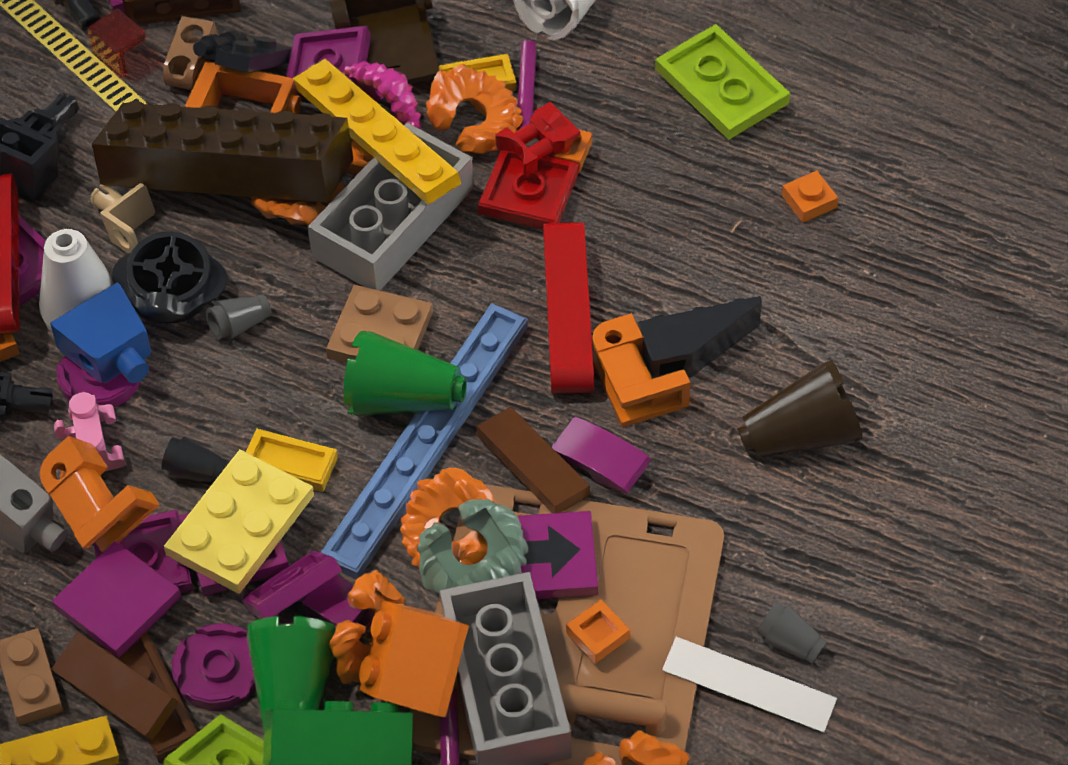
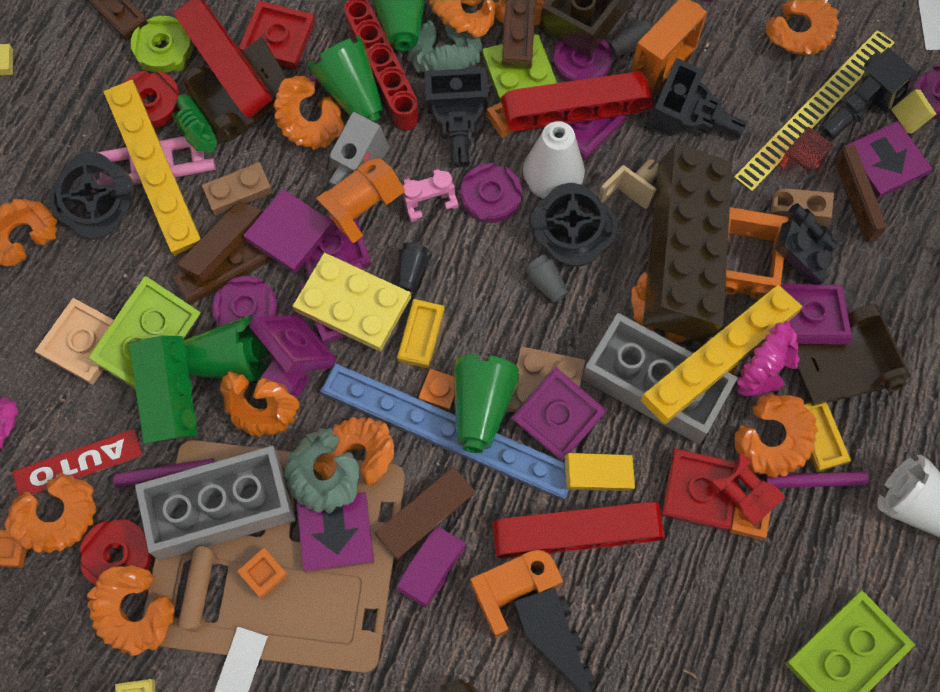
camera: 85 degrees right, 15 degrees up
blue torso [50,282,151,383] -> none
orange slope [359,600,469,717] -> none
none -> orange plate [418,368,455,413]
none -> magenta tile [511,366,607,462]
none -> yellow tile [564,453,635,491]

